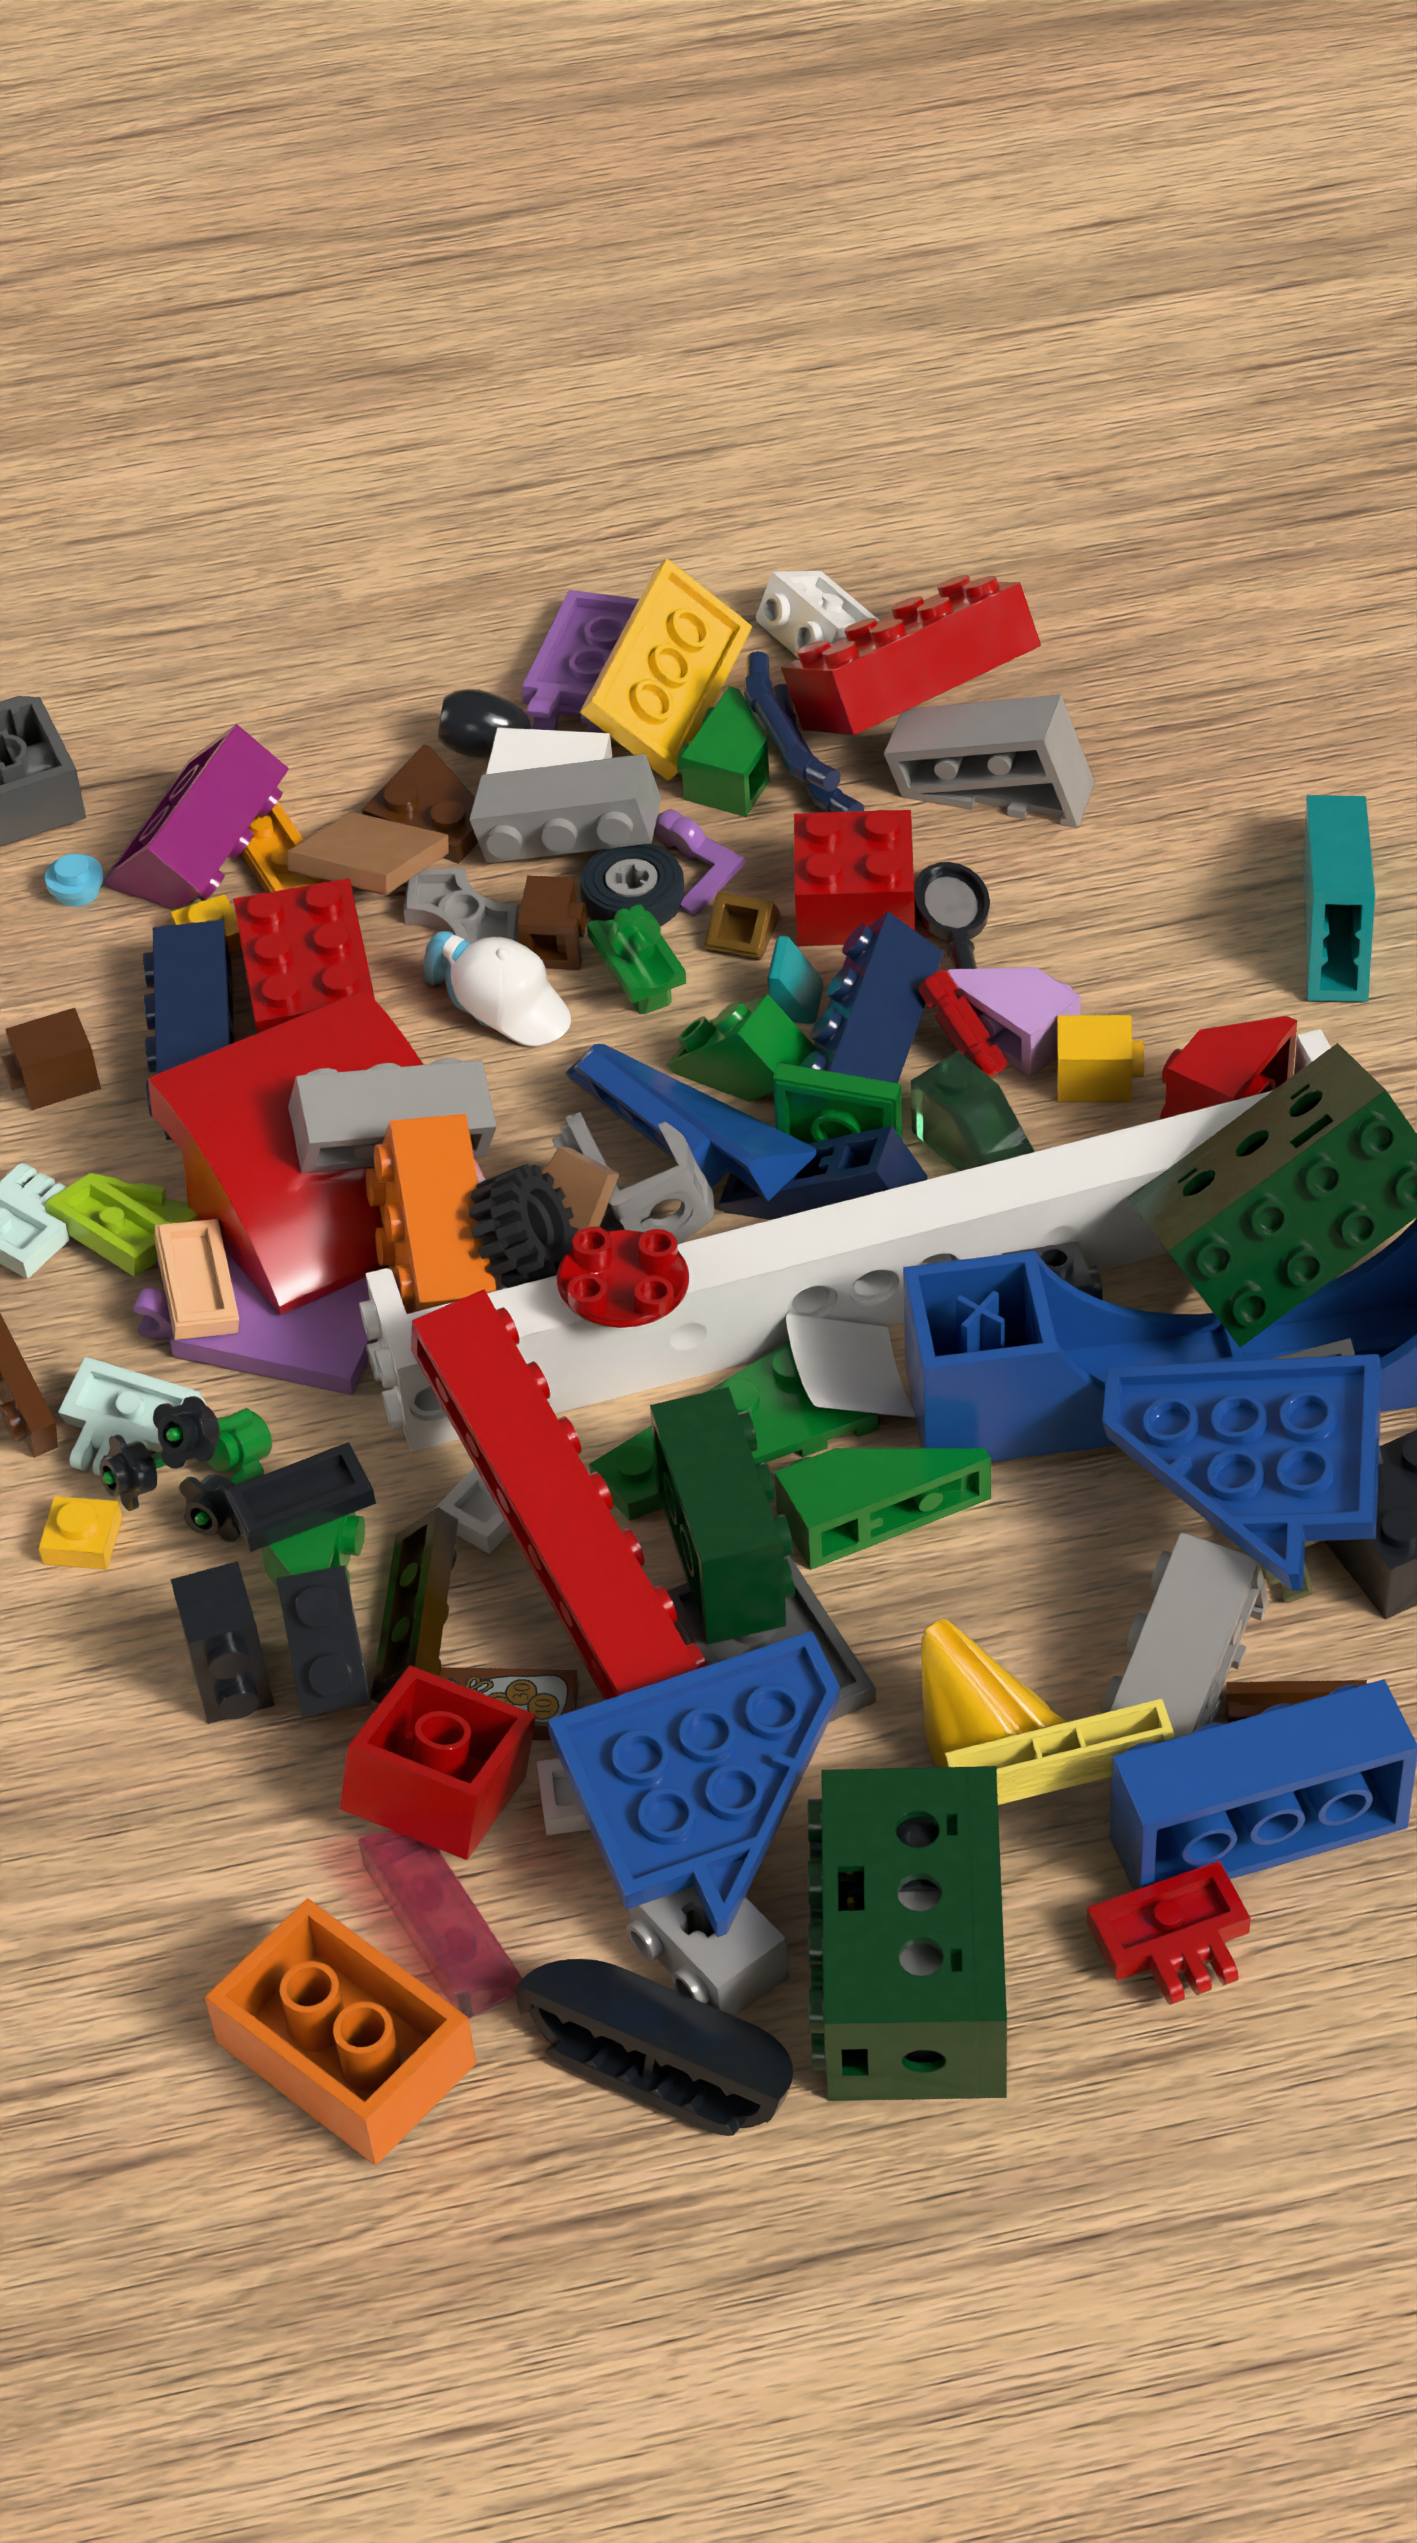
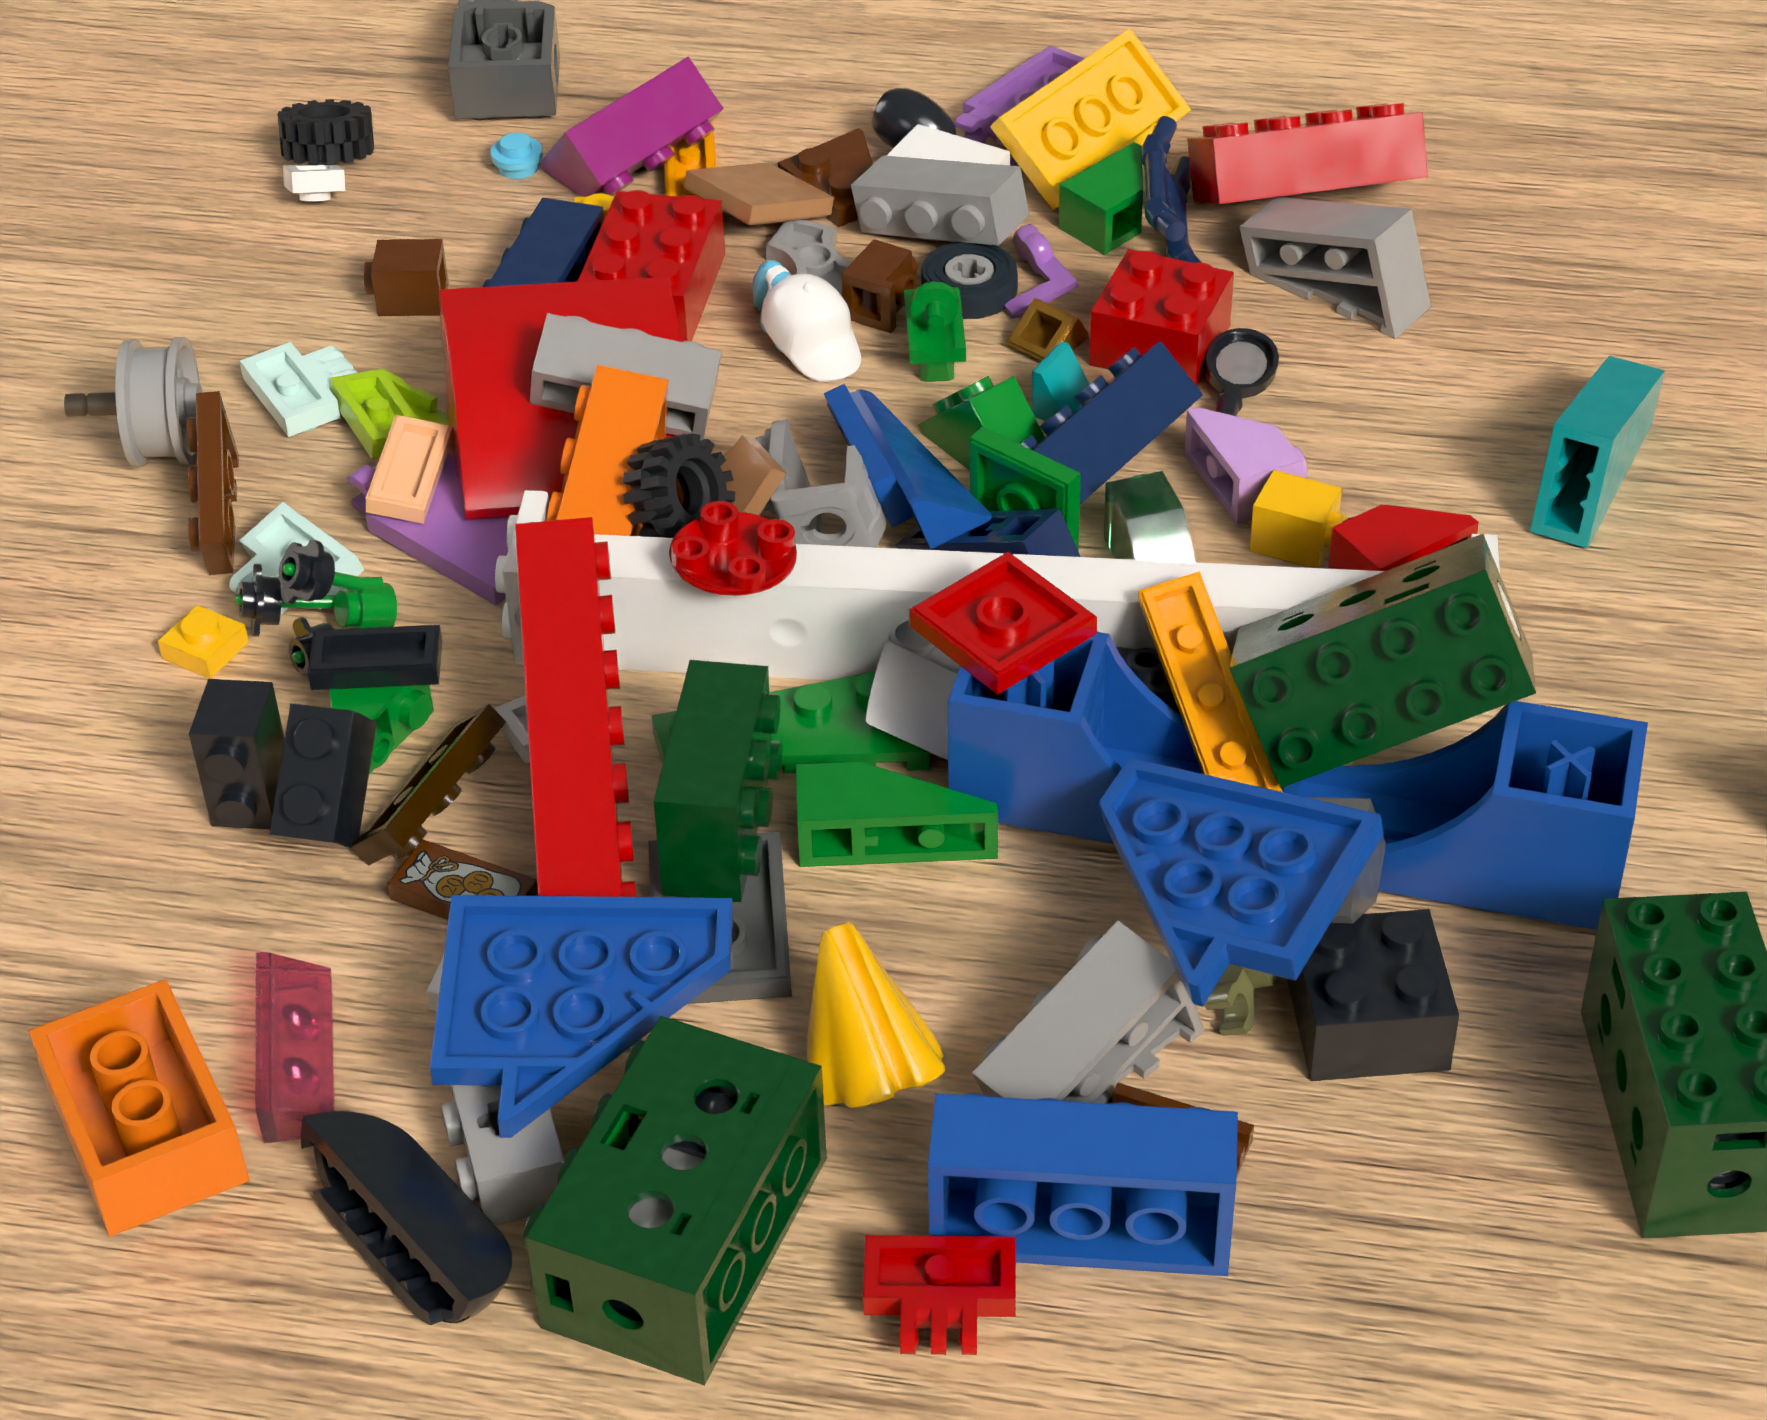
camera: 20 degrees right, 5 degrees down
red brick [339,1665,536,1860] -> none
white bracket [756,571,880,658] -> none
red axle [918,970,1008,1083] -> none
light yellow piece [945,1699,1175,1805] -> none
none -> red tile [909,552,1097,695]
none -> light orange tile [1138,571,1283,792]

